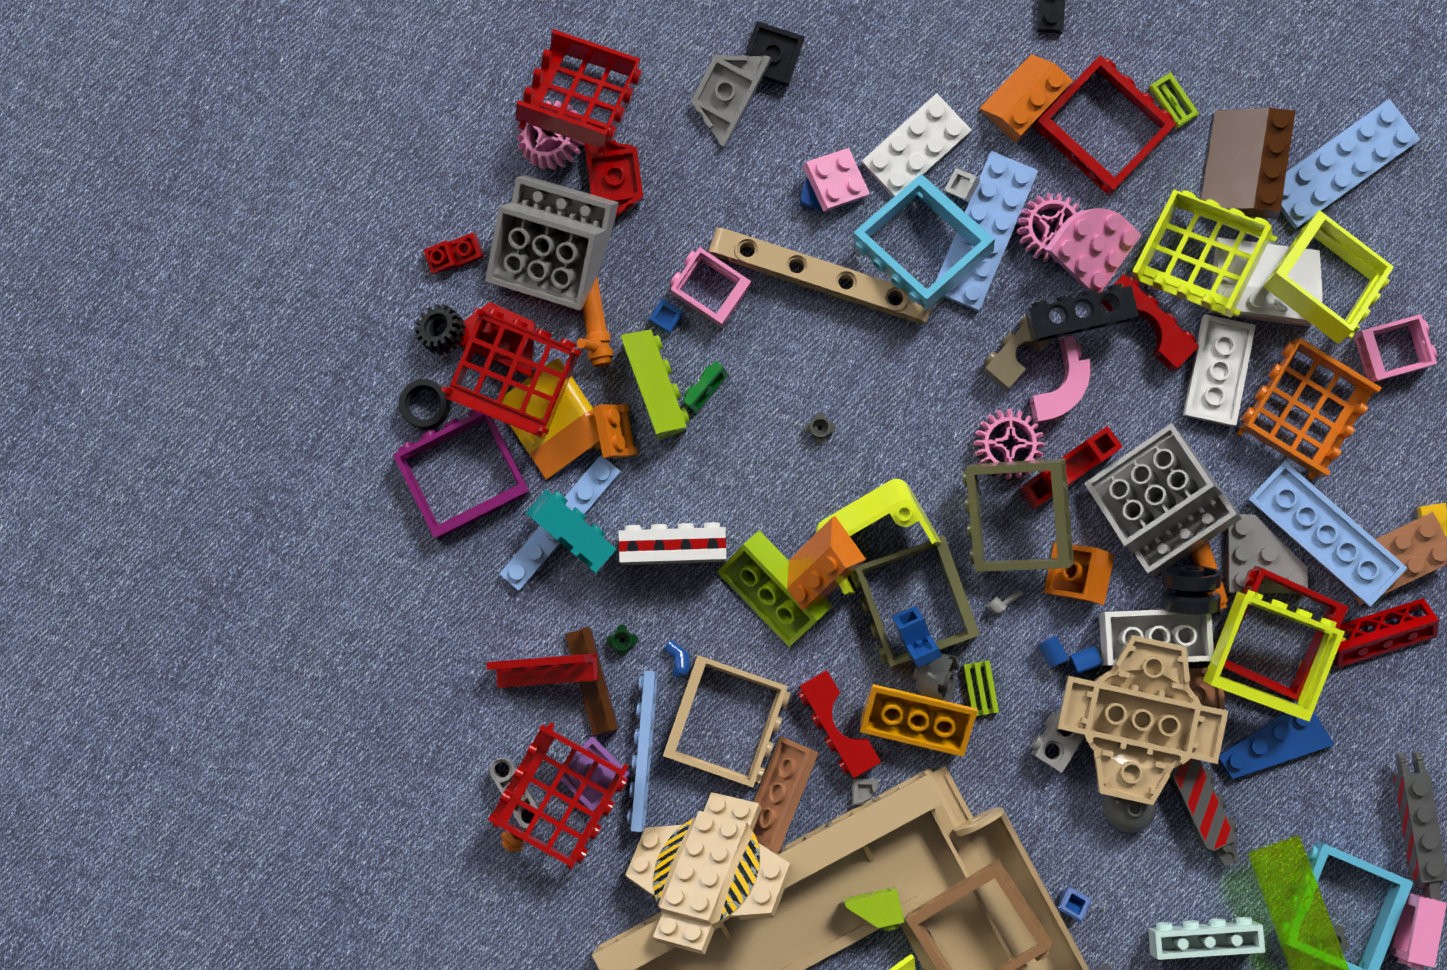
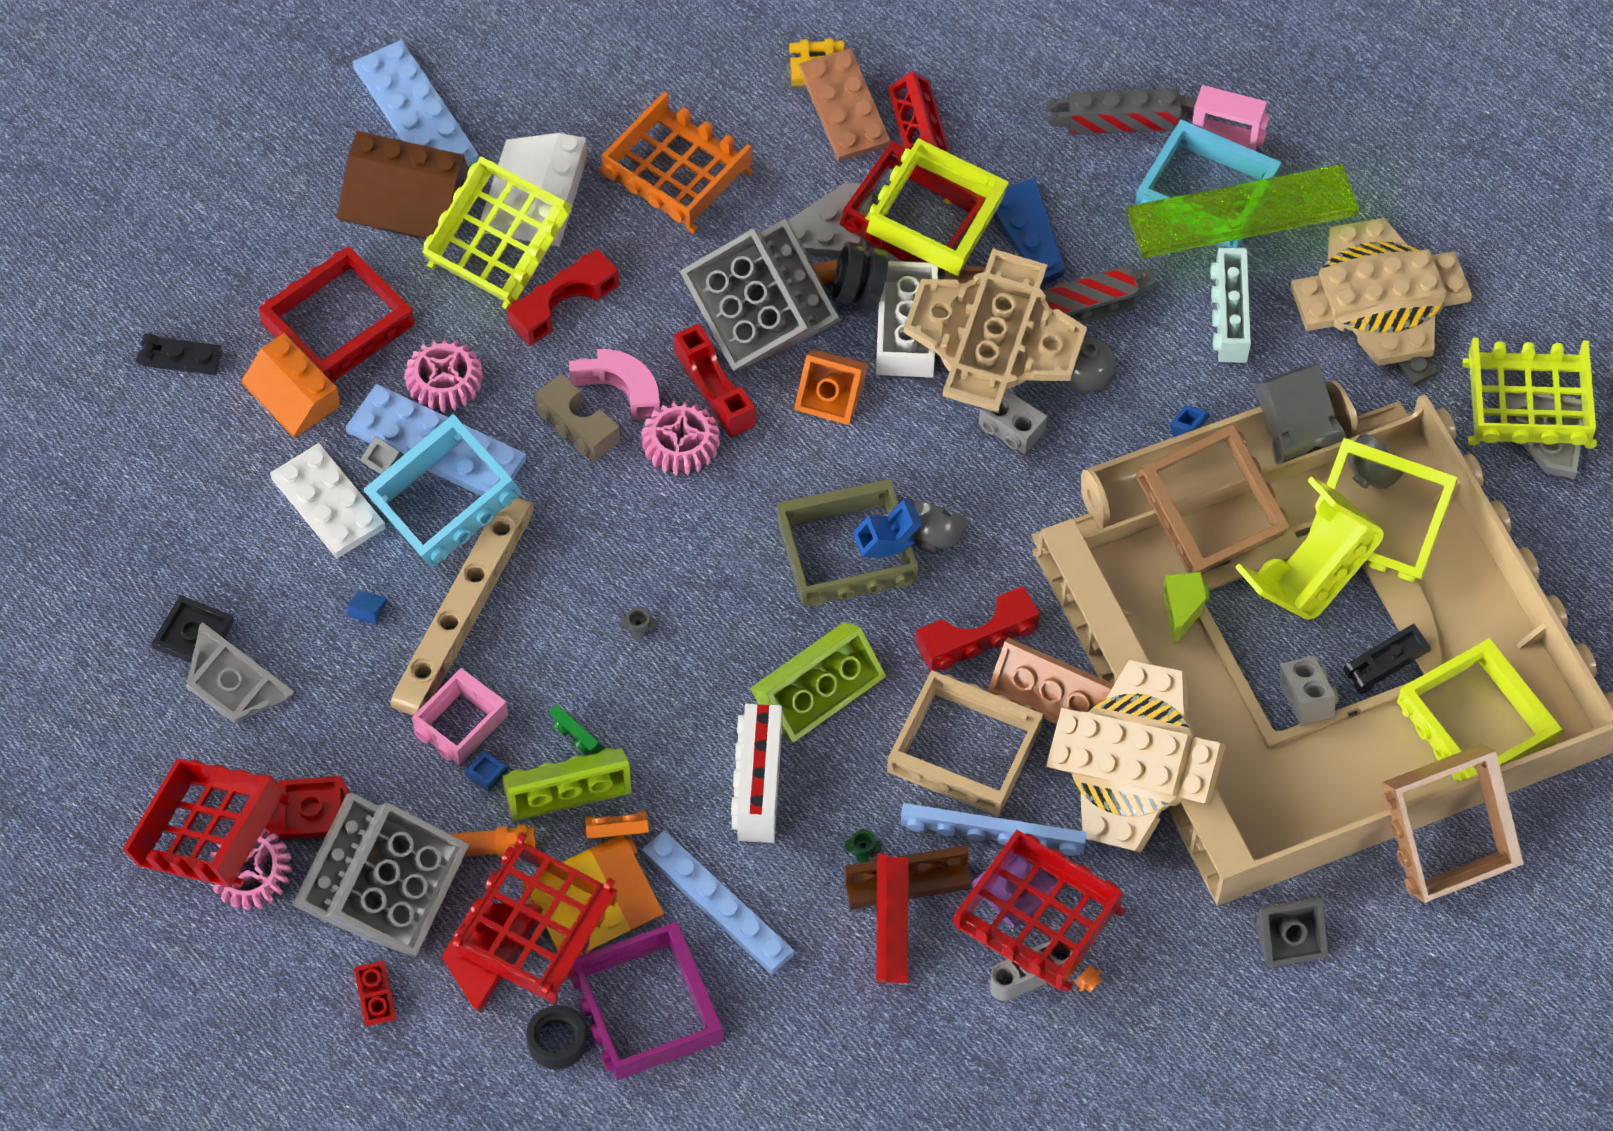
camera: 85 degrees left, 25 degrees down
black tyre [414,304,466,355] -> none
teal wedge [525,489,616,573] -> none
blue arm [663,639,691,679] -> none
orange slope [787,516,866,610] -> none
bright pink plate [803,148,870,212] -> none
neon yellow windscreen [816,479,942,595] -> none
light grey tile [852,778,879,806] -> none
light orange slope [860,684,978,757] -> none
olive window [963,458,1074,572] -> none
lime tile [963,660,999,716] -> none
light grey hand [987,590,1023,614] -> none
black brick [1025,283,1139,343] -> none
blue brick [1037,635,1069,668] -> none
bright pink plate [1045,208,1141,293] -> none
blue brick [1068,646,1103,676] -> none
lime tile [1148,72,1199,130] -> none
white plate [1183,314,1256,427] -> none
light blue plate [1248,461,1407,607] -> none
neon yellow window [1263,210,1394,344] -> none
bright pink window [1353,314,1437,383] -> none

